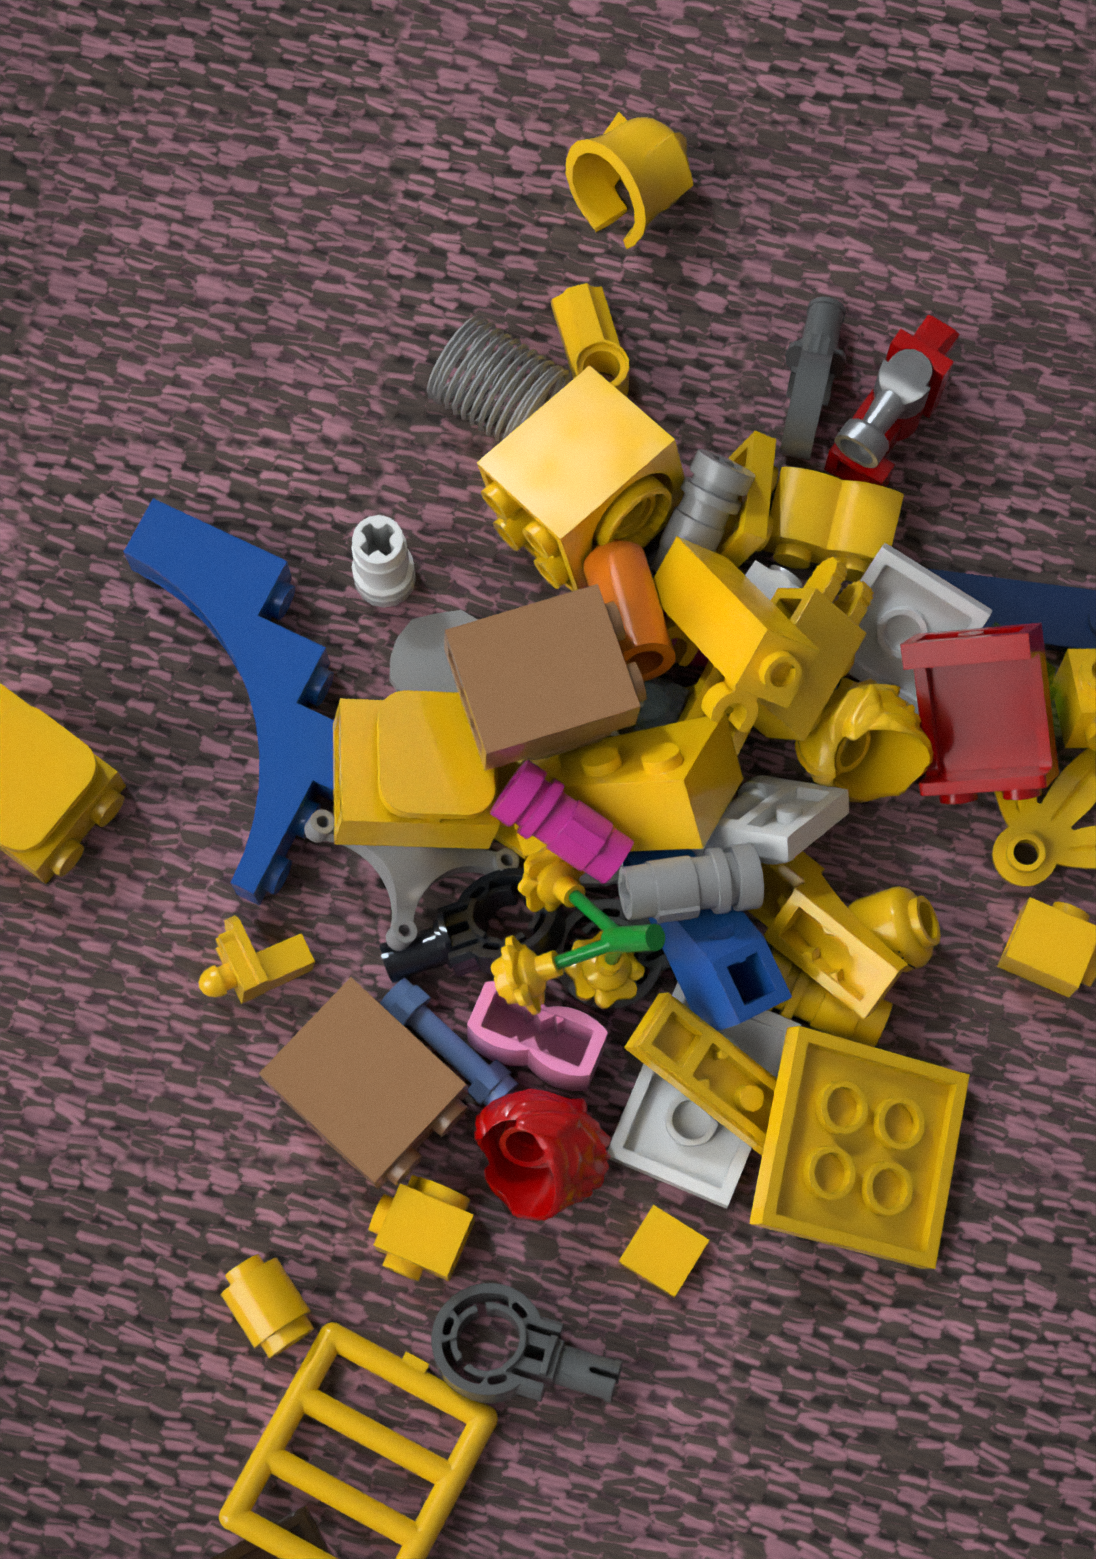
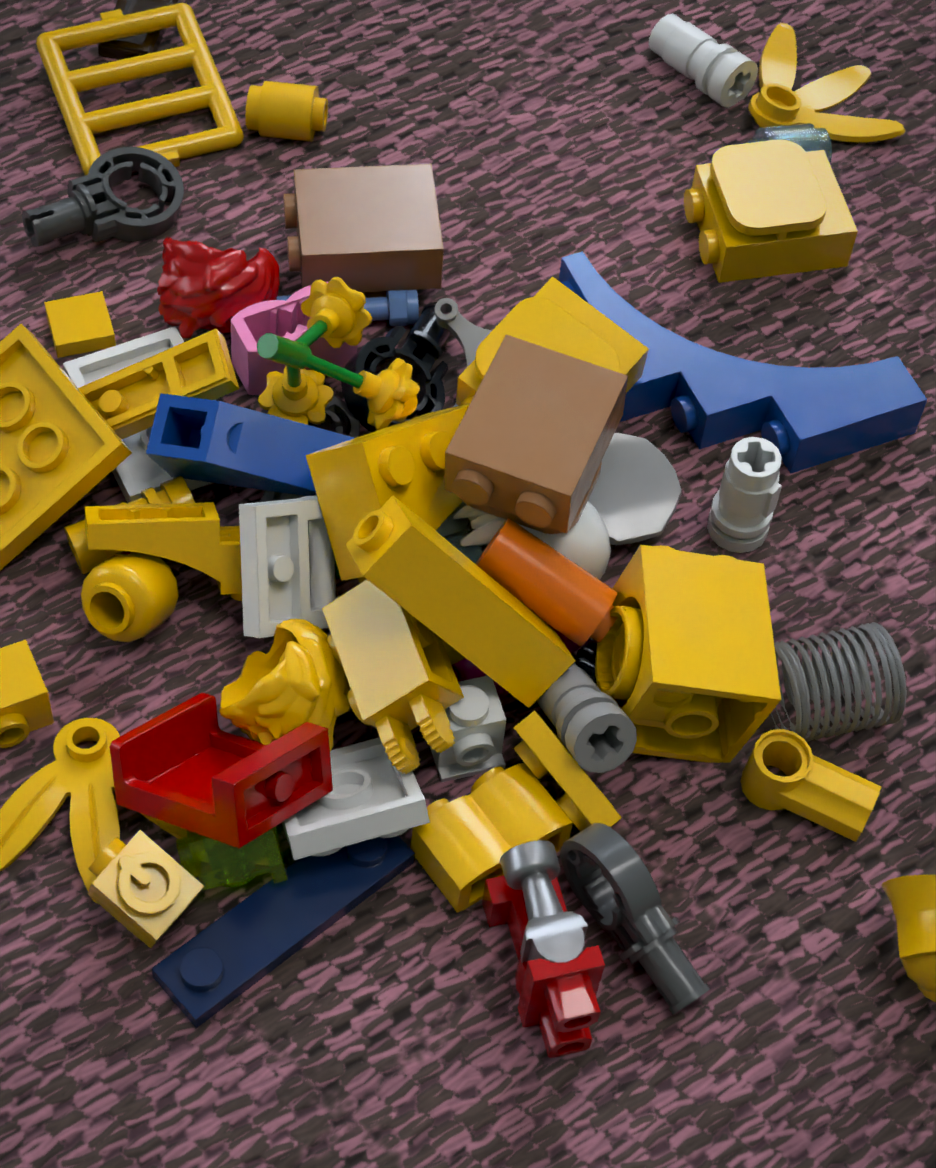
camera: 125 degrees right, 20 degrees down
yellow piece [198,915,315,1004] -> none
yellow brick [368,1175,475,1282] -> none
dark pink axle [490,759,634,884] -> none
light grey axle [618,842,764,923] -> none

